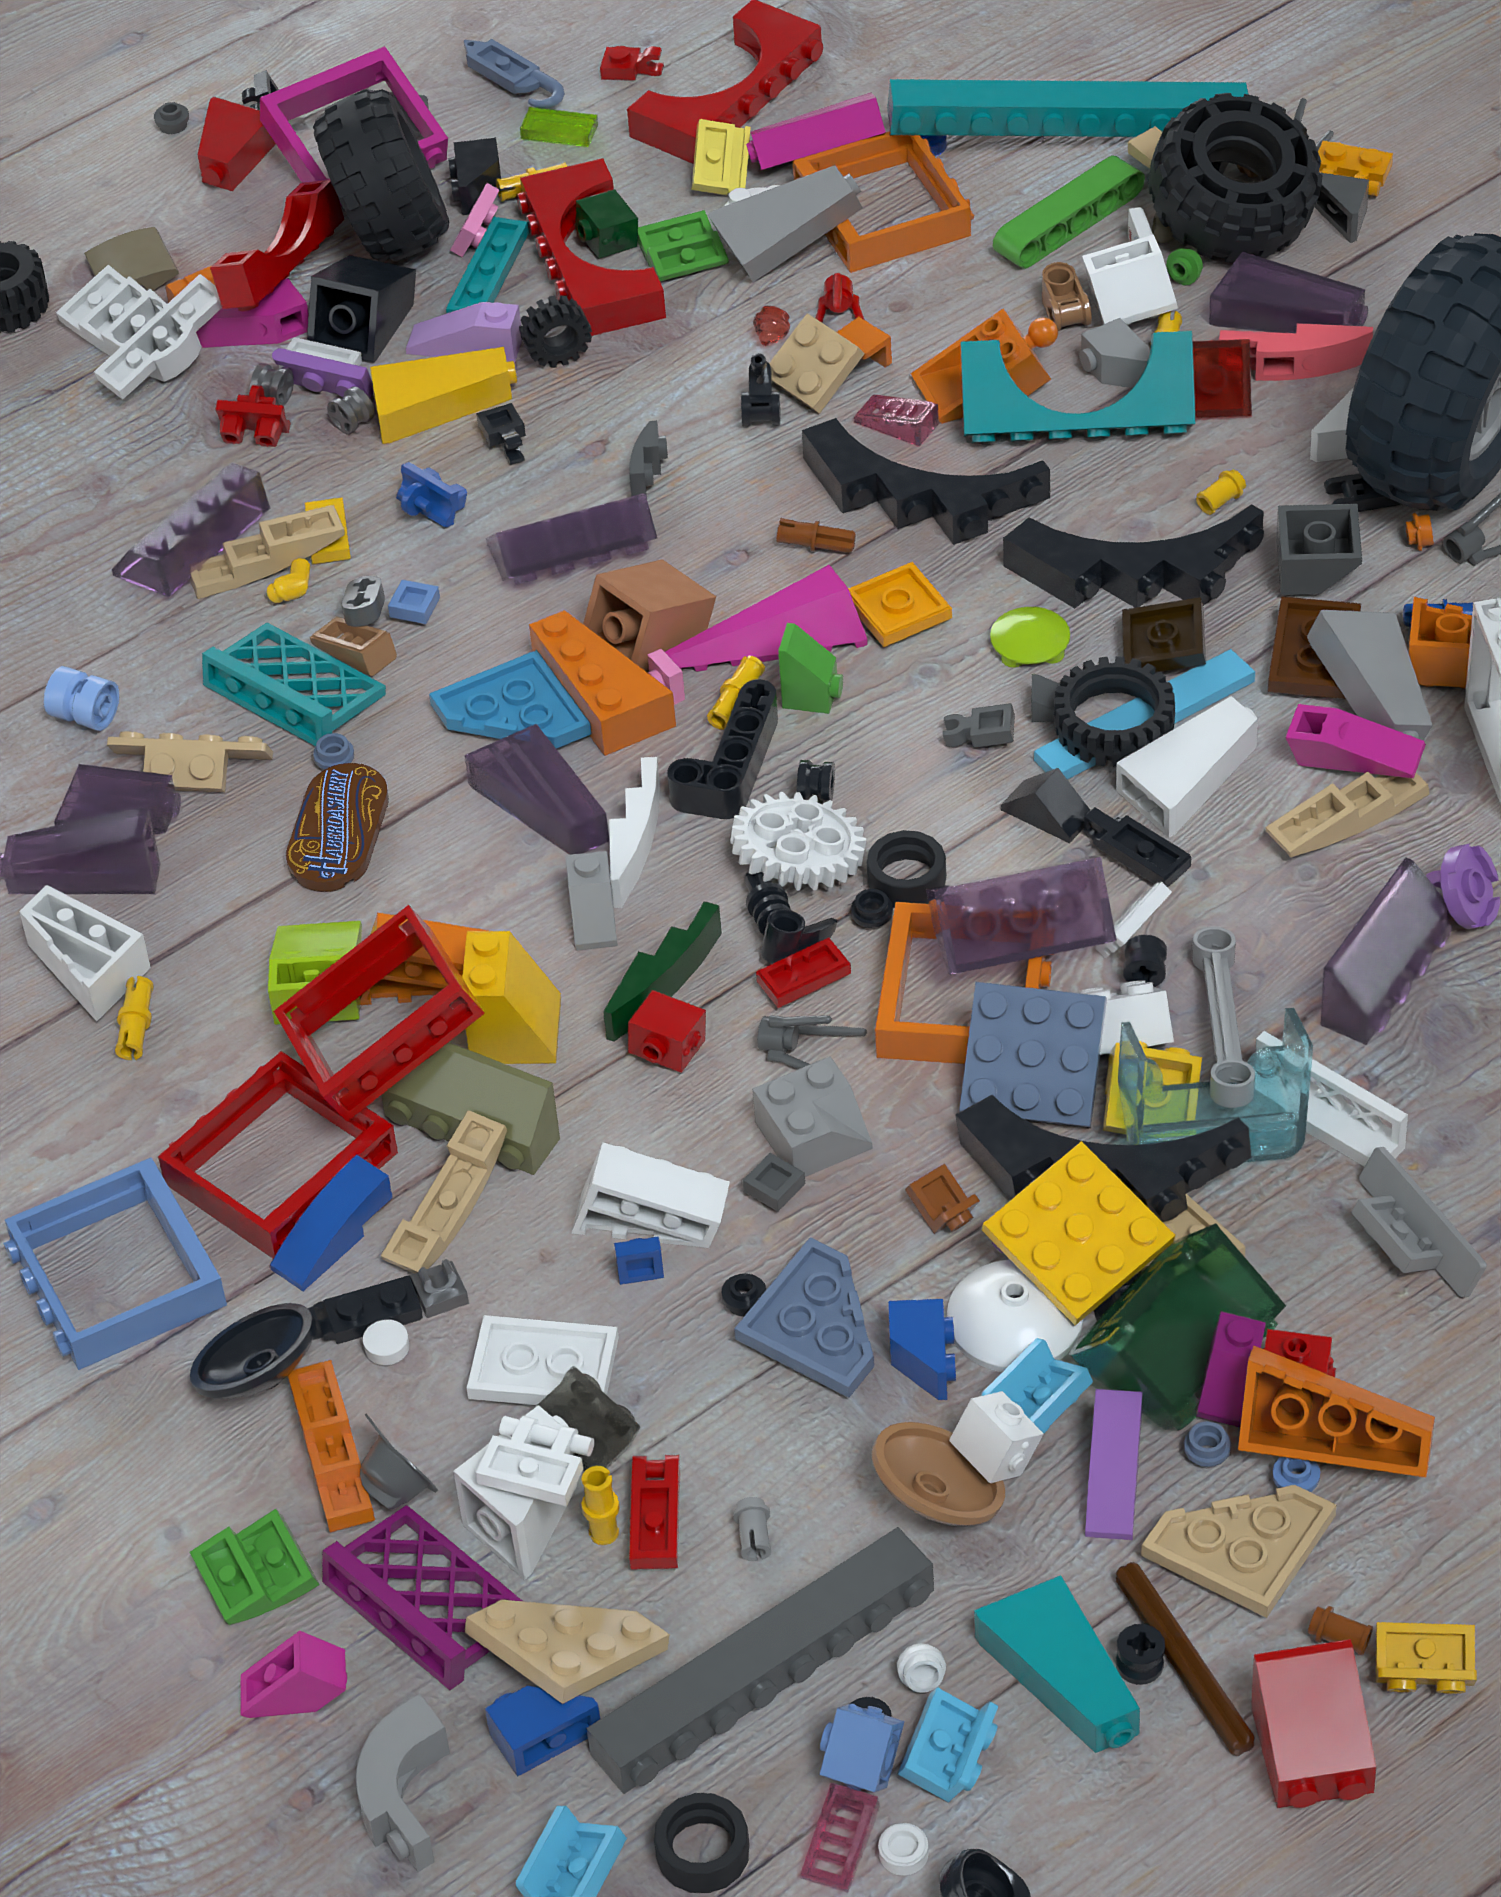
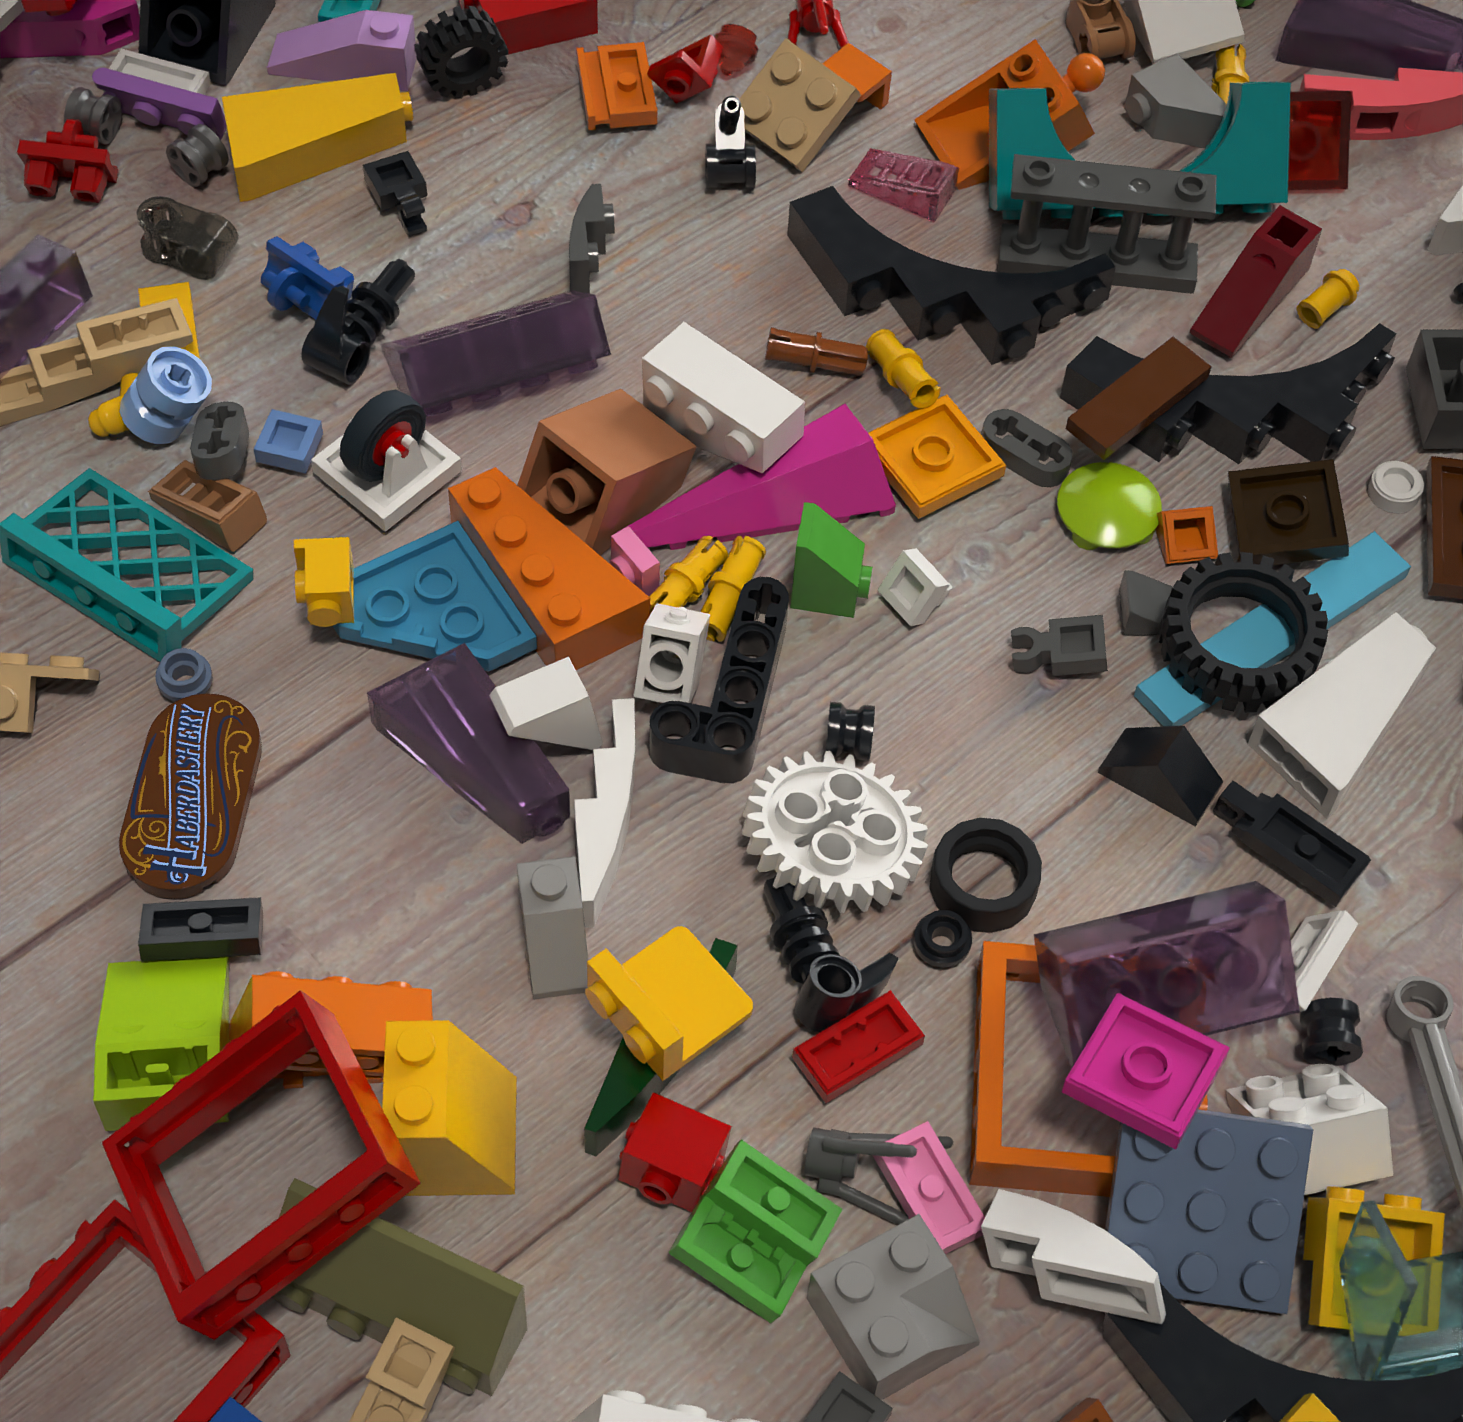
camera: 10 degrees left, 10 degrees up
none -> light blue wheel [120,346,212,444]
none -> clear smoke piece [136,196,239,280]
none -> black plate [138,897,263,962]
none -> yellow brick [294,537,354,627]
none -> black piece [301,259,415,385]
none -> plate [311,389,462,532]
none -> white slope [489,656,603,750]
none -> orange plate [576,42,658,130]
none -> yellow bracket [585,926,753,1081]
none -> white head [633,603,710,703]
none -> white wedge [642,322,805,473]
none -> red bracket [647,34,723,104]
none -> yellow pin [649,536,728,614]
none -> bright green slope [668,1139,842,1323]
none -> yellow pin [866,329,941,408]
none -> bright pink plate [872,1121,985,1255]
none -> white tile [878,548,952,626]
none -> dark grey beam [981,409,1072,488]
none -> white slope [981,1189,1166,1324]
none -> dark grey fence [997,154,1216,294]
none -> dark pink plate [1062,993,1230,1150]
none -> reddish brown tile [1065,336,1212,460]
none -> orange slope [1155,506,1218,564]
none -> dark red slope [1190,205,1322,358]
none -> white tile [1368,461,1424,513]

